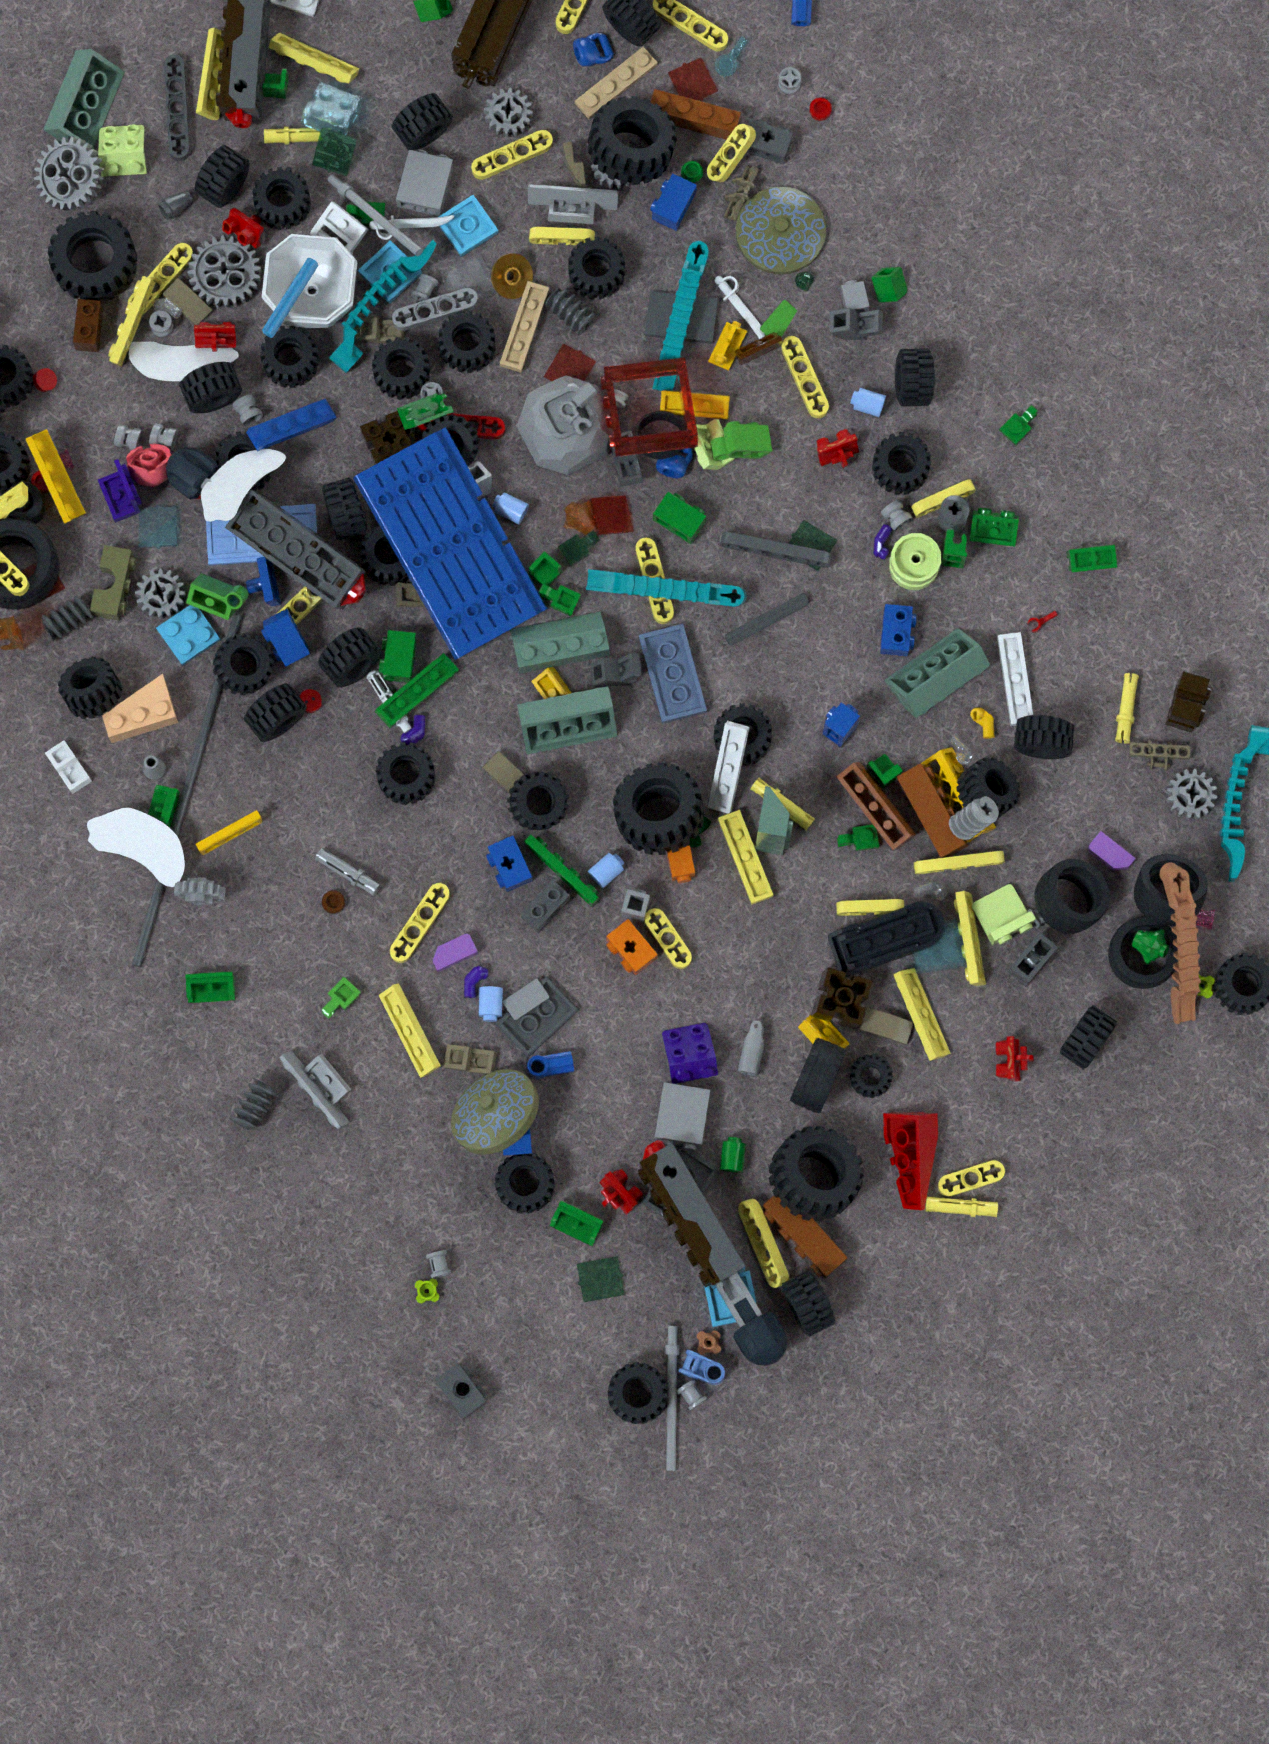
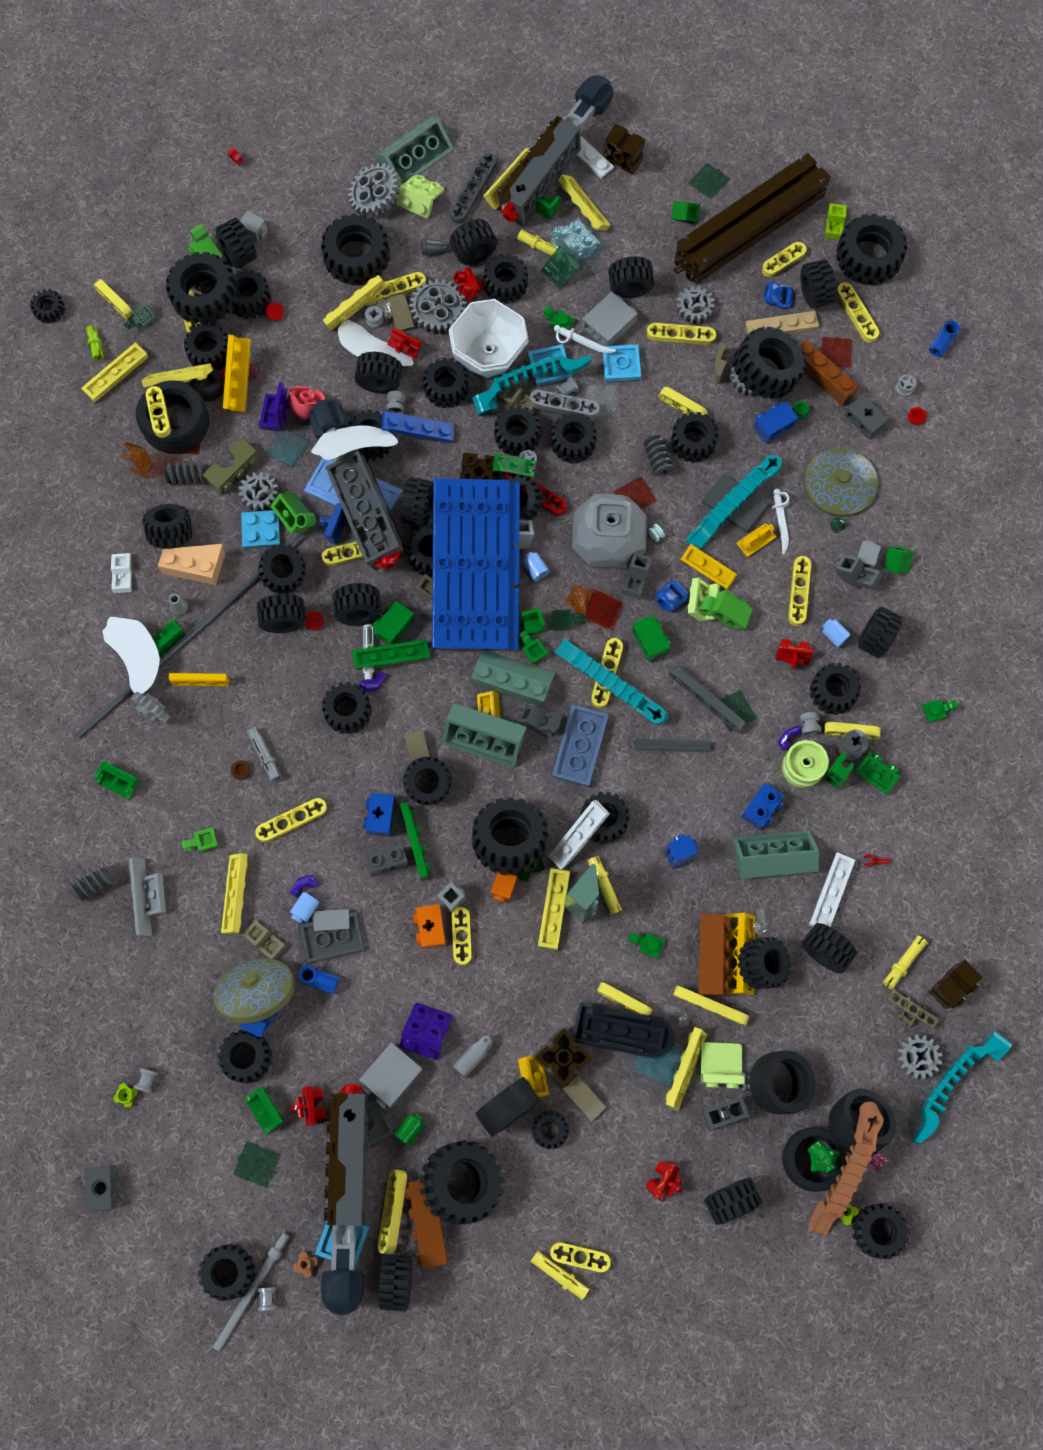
camera: 30 degrees right, 5 degrees down
reddish brown brick [73,299,104,352] -> none
light grey wheel [114,424,143,450] -> none
light grey wheel [149,423,178,451] -> none
blue brick [261,609,310,667] -> none
dark azure axle [262,258,318,338] -> none
white plate [310,201,369,255] -> none
light grey bar [328,174,423,256] -> none
medium lavender piece [433,934,478,972] -> none
pearl gold dish [491,253,533,299] -> none
tan plate [500,281,549,373] -> none
light grey bracket [528,184,618,224] -> none
light grey bar [558,382,598,437] -> none
light blue brick [588,853,624,888] -> none
clear red window [600,358,698,457] -> none
black tyre [635,411,686,459] -> none
medium blue piece [678,1350,725,1385] -> none
light yellow beam [707,124,756,182] -> none
clear light blue plate [715,36,748,76] -> none
dark tan piece [723,166,759,221] -> none
reddish brown slope [734,332,782,365] -> none
bright green sticker [760,300,797,337] -> none
dark orange brick [836,762,916,850] -> none
green panel [867,754,903,789] -> none
red wedge [883,1112,938,1210] -> none
light yellow plate [894,968,951,1061] -> none
light grey piece [949,796,999,840] -> none
yellow arm [970,708,995,739] -> none
green hinge [1066,545,1117,573] -> none
medium lavender piece [1088,831,1136,871] -> none

